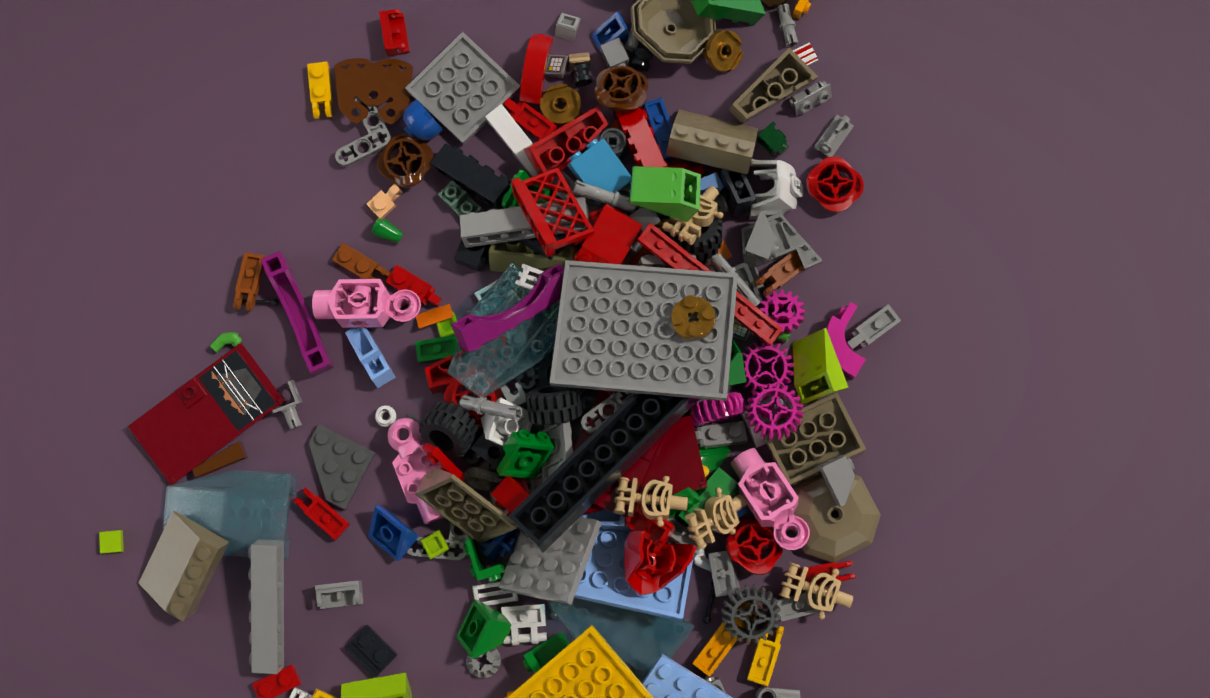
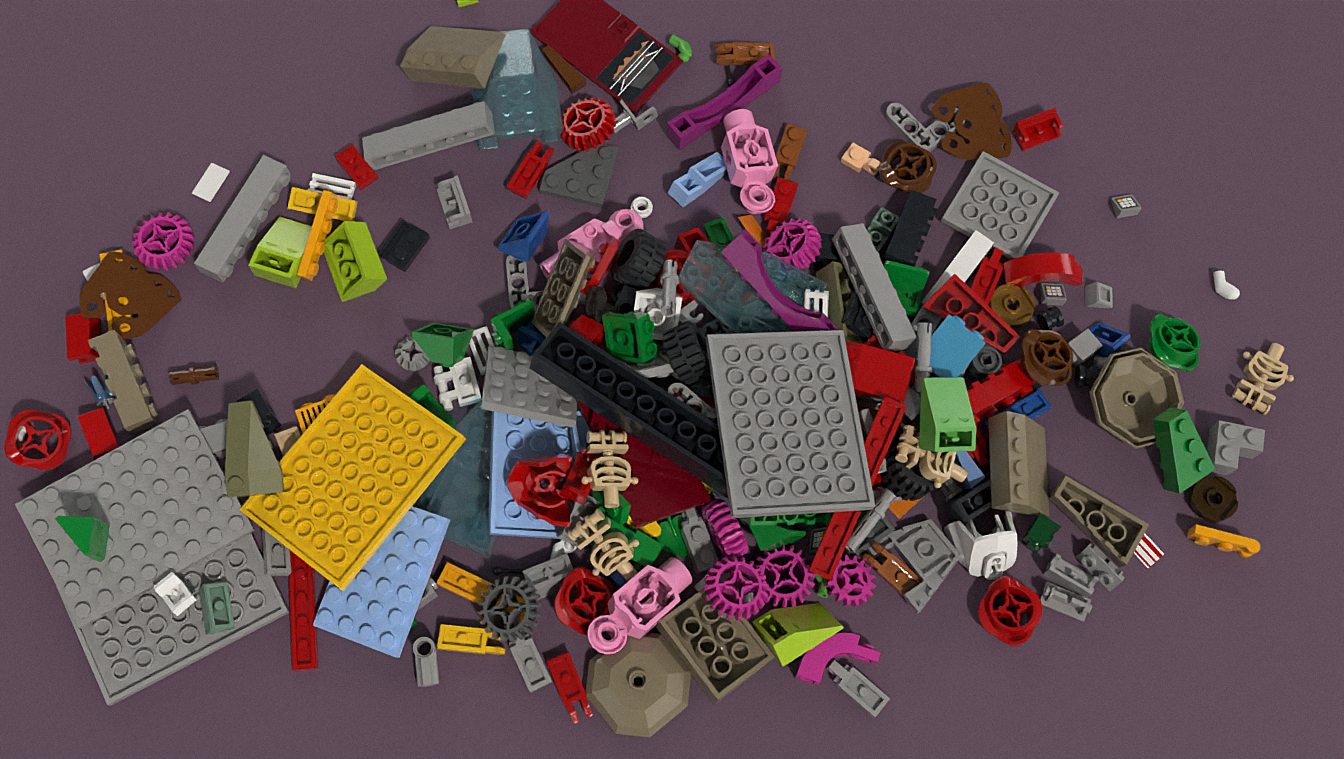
camera: 70 degrees right, 10 degrees down
yellow hinge [307,61,333,119] -> none
green cone [371,218,404,243] -> none
blue cylinder [403,99,443,141] -> none
lime tile [420,530,450,560] -> none
red fence [511,168,594,257] -> none
tan slope [569,52,590,68] -> none
pearl gold plate [671,295,715,340] -> none
pearl gold plate [703,30,743,72] -> none
light grey slope [745,211,779,262] -> none
light grey pin [776,4,799,47] -> none
tan torso [779,562,854,620] -> none
light grey slope [818,455,855,507] -> none
none -> red gear [558,96,616,152]
none -> dark pink gear [763,218,822,276]
none -> light grey hinge [1043,553,1099,598]

